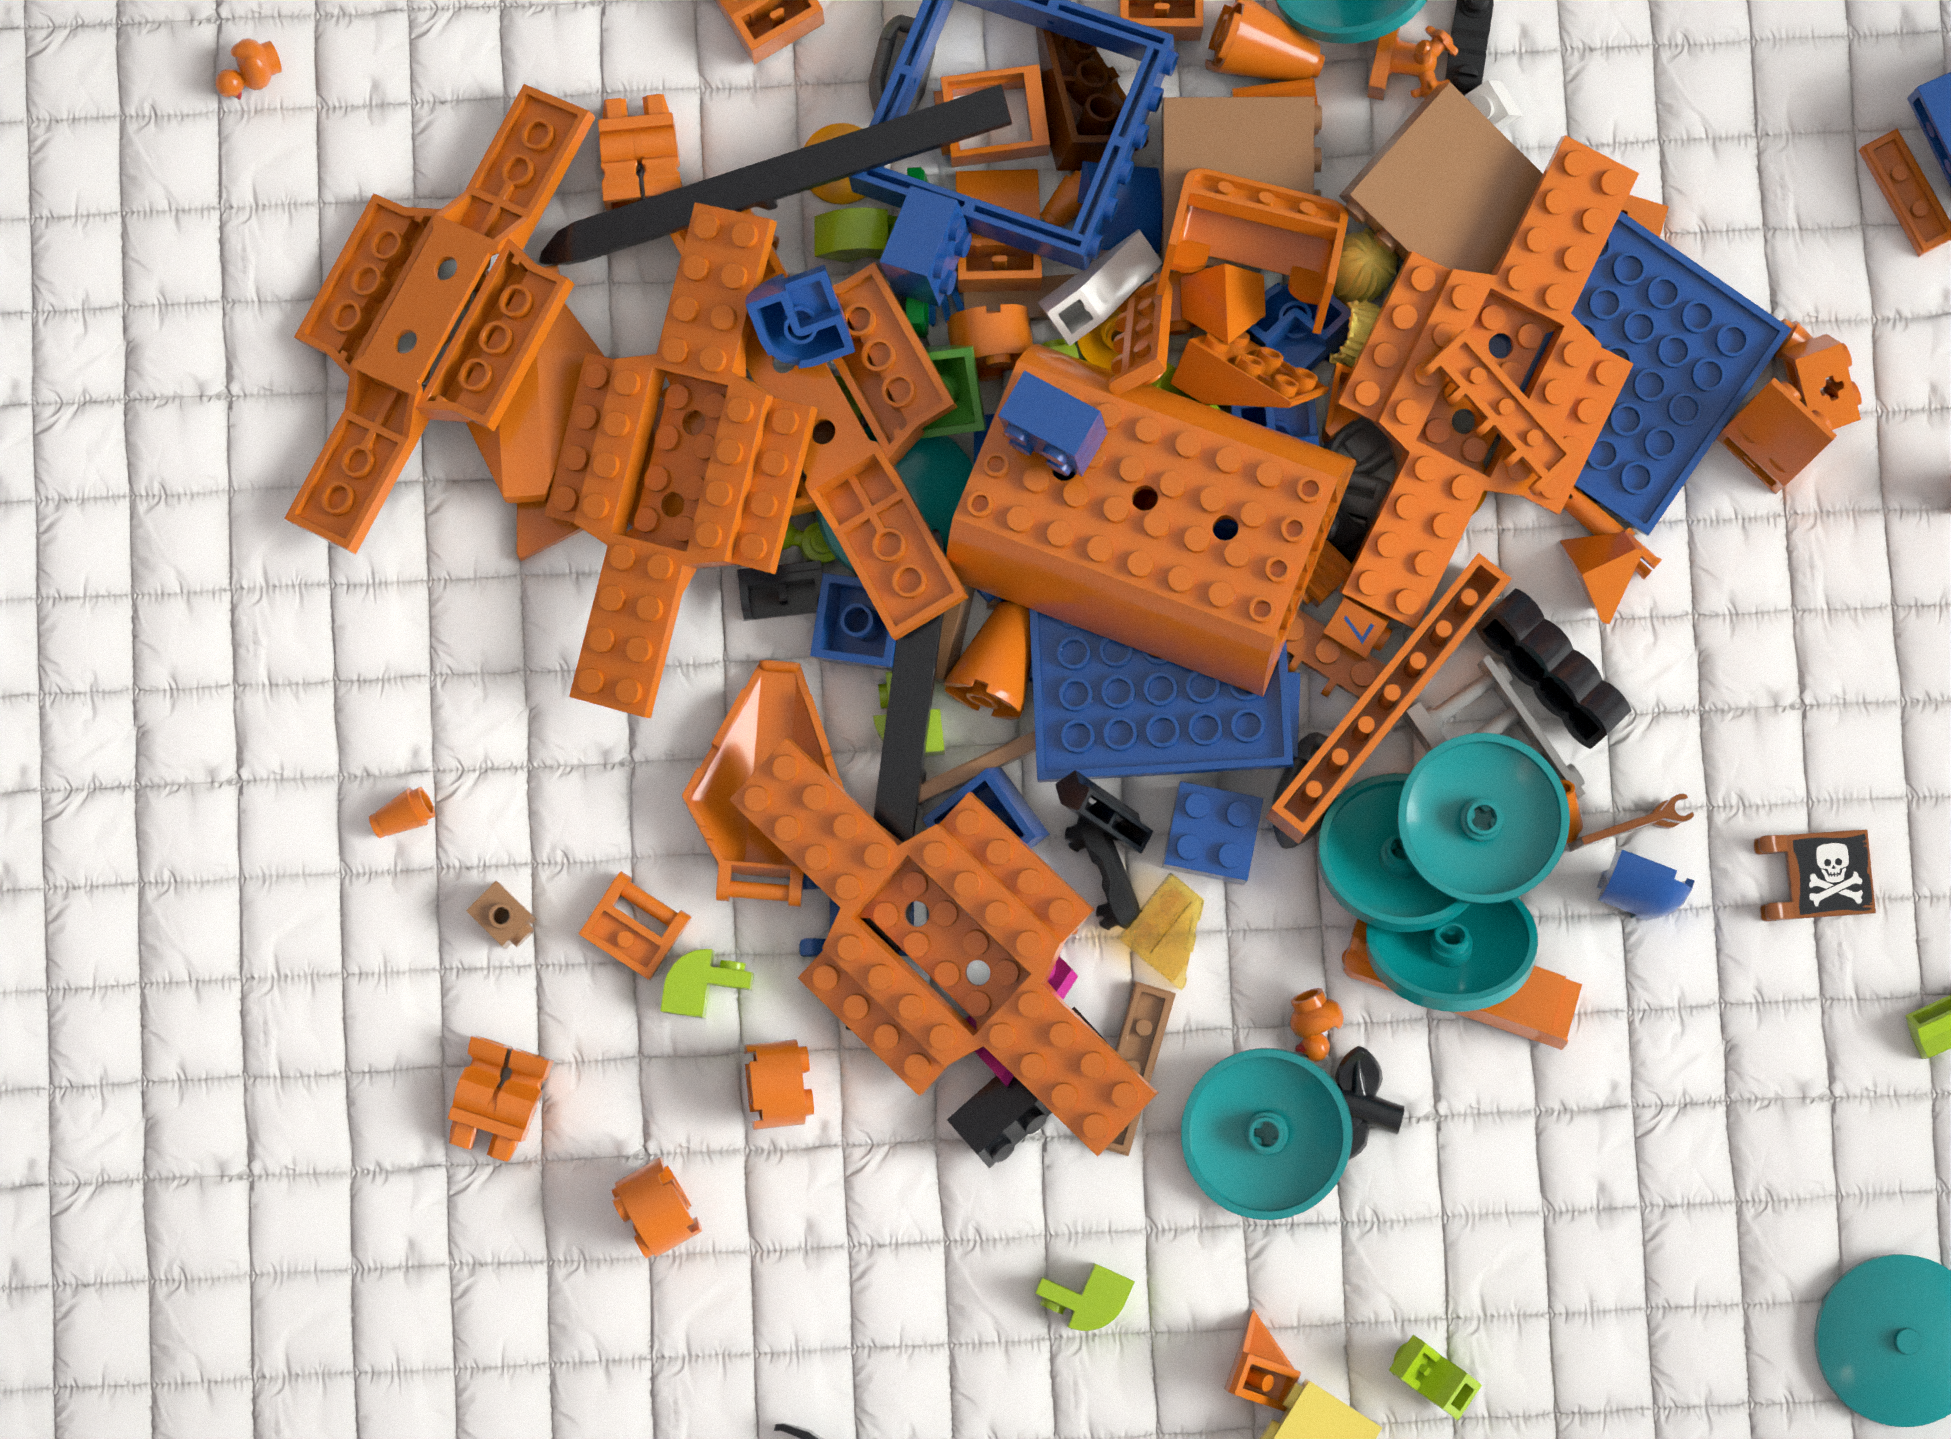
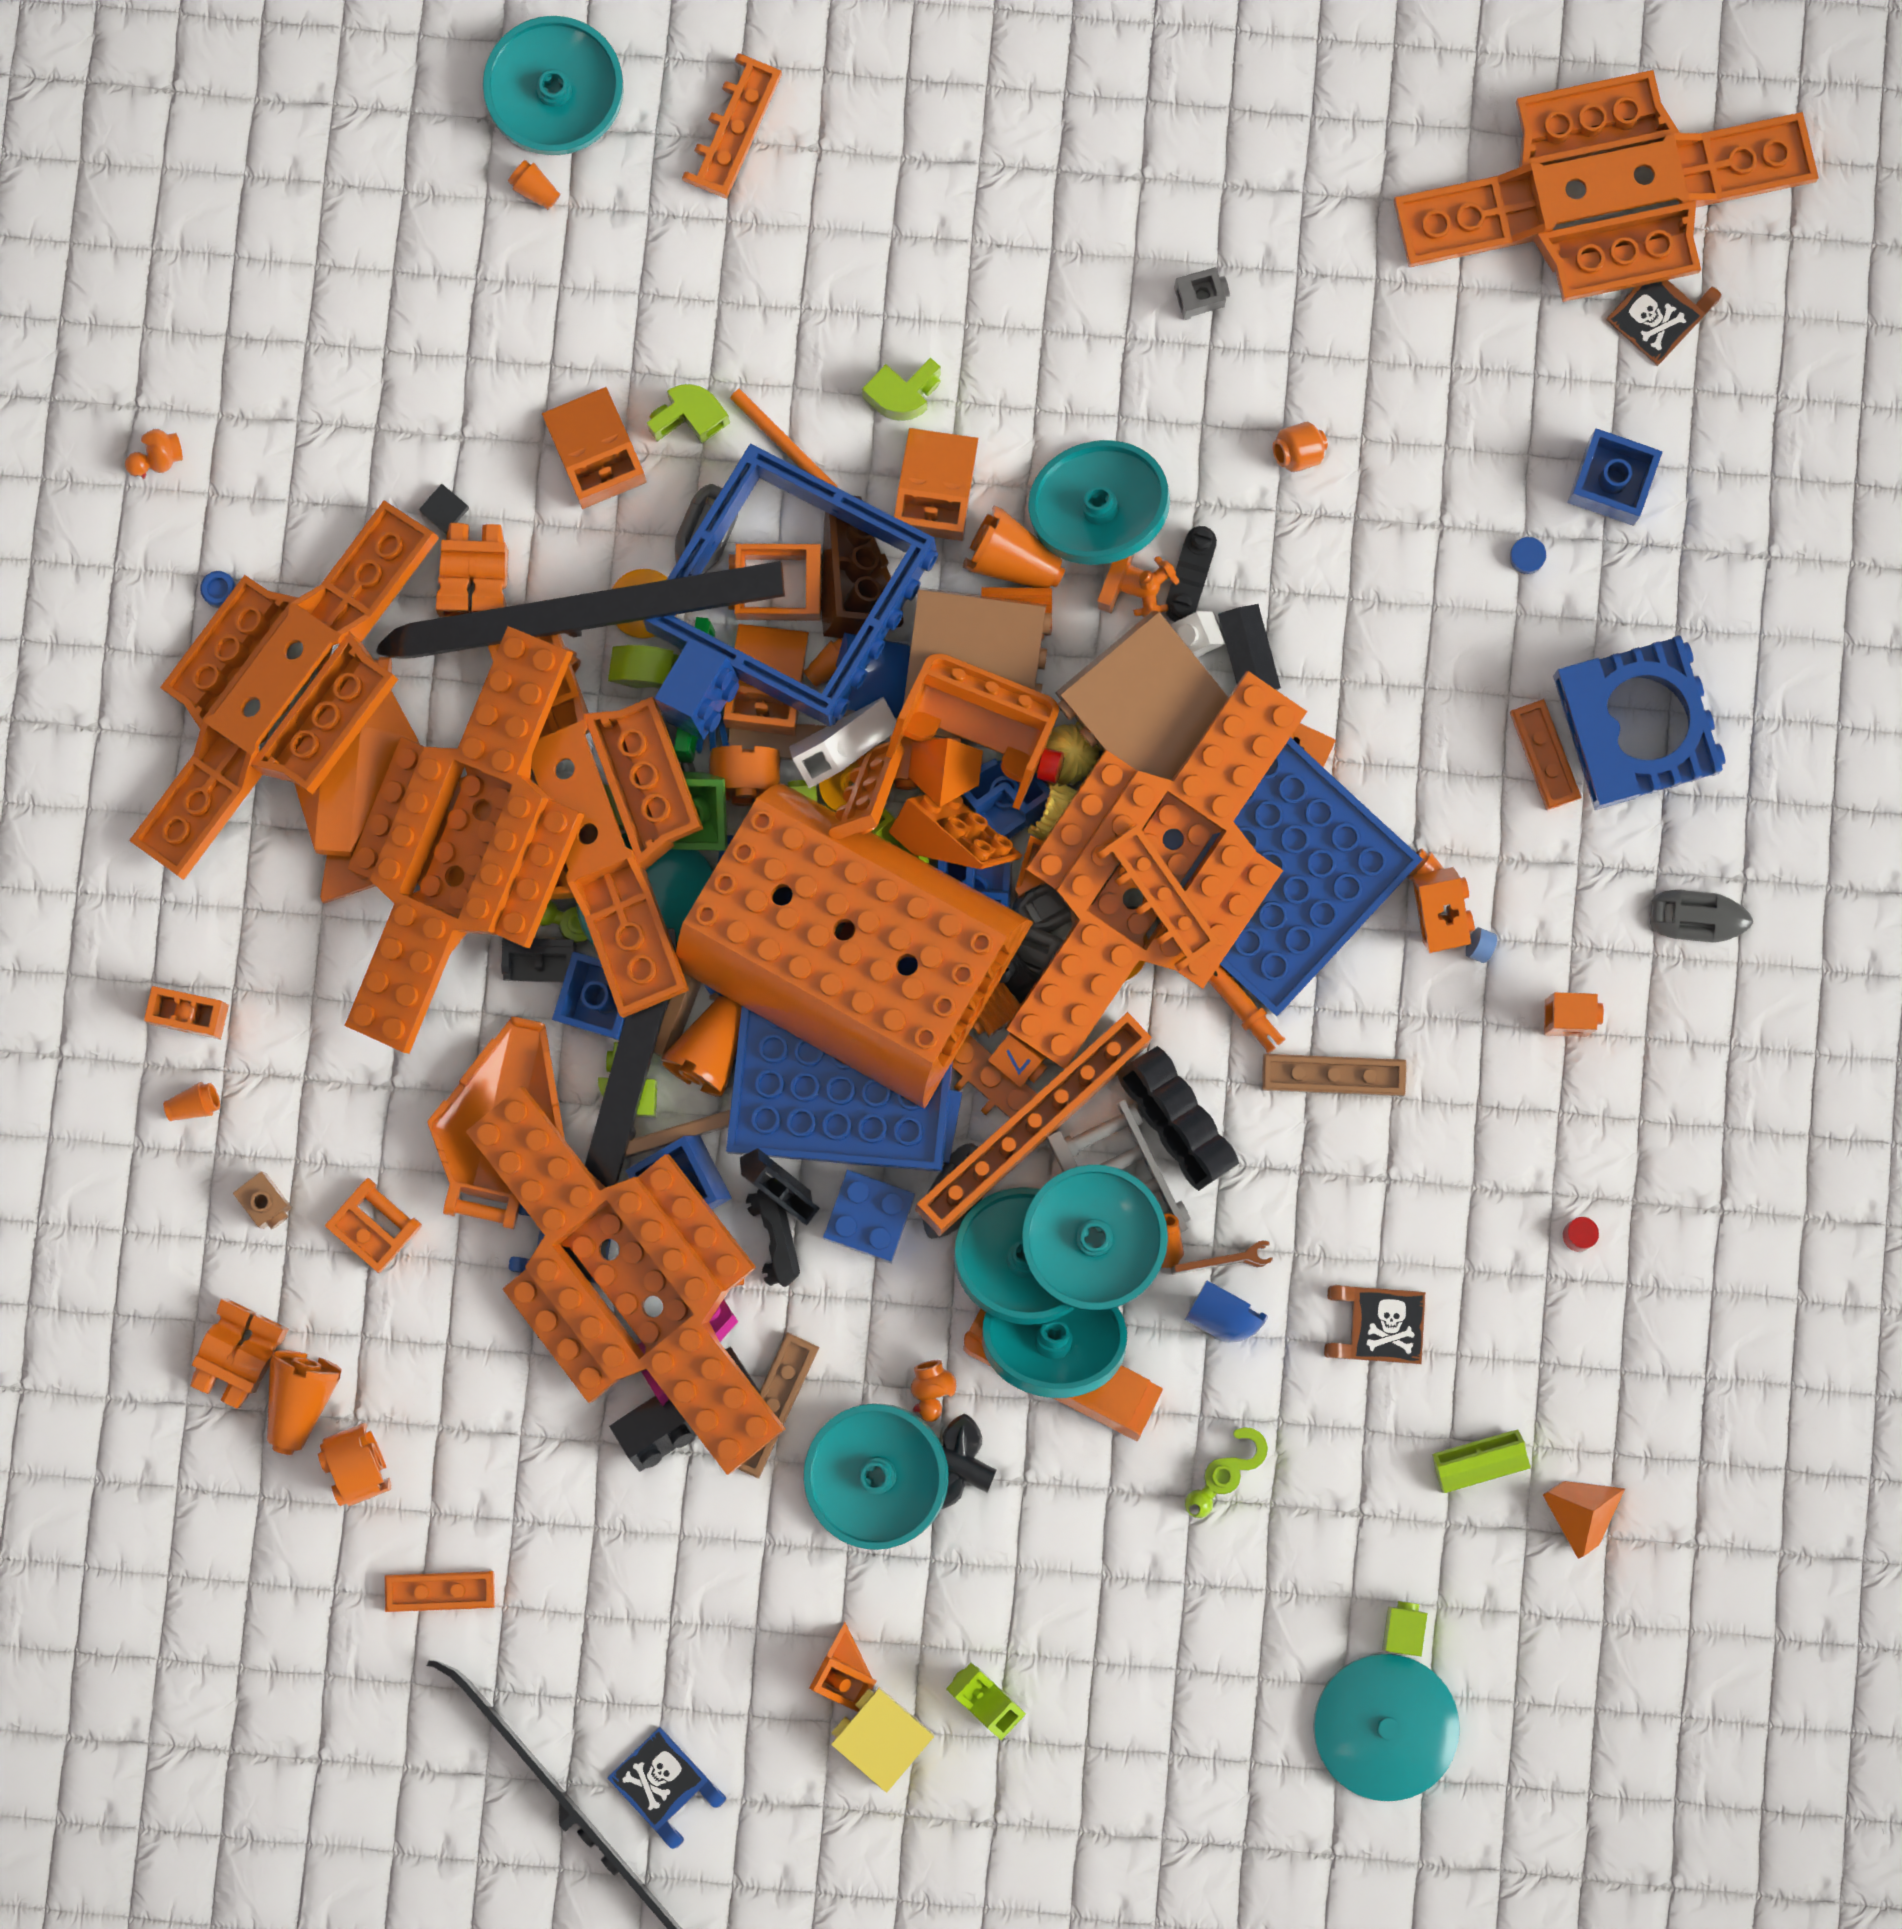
camera: 10 degrees right, 0 degrees up
lime brick [660,949,754,1018] -> none
orange brick [744,1039,814,1130] -> none
blue brick [745,265,855,369] -> none
blue brick [998,370,1108,477] -> none
lime brick [1035,1263,1135,1331] -> none
clear yellow wing [1117,873,1204,990] -> none
orange slope [1559,532,1644,624] -> none
orange slope [1716,377,1837,494] -> none
none -> orange brick [144,986,229,1040]
none -> blue tile [200,571,236,608]
none -> orange cone [267,1350,342,1455]
none -> orange tile [385,1571,495,1612]
none -> black tile [419,484,469,535]
none -> red piece [1037,748,1064,784]
none -> lime piece [1185,1427,1268,1518]
none -> black piece [1218,604,1281,690]
none -> medium nougat tile [1262,1054,1406,1096]
none -> lime brick [1382,1601,1428,1657]
none -> medium blue piece [1466,927,1497,963]

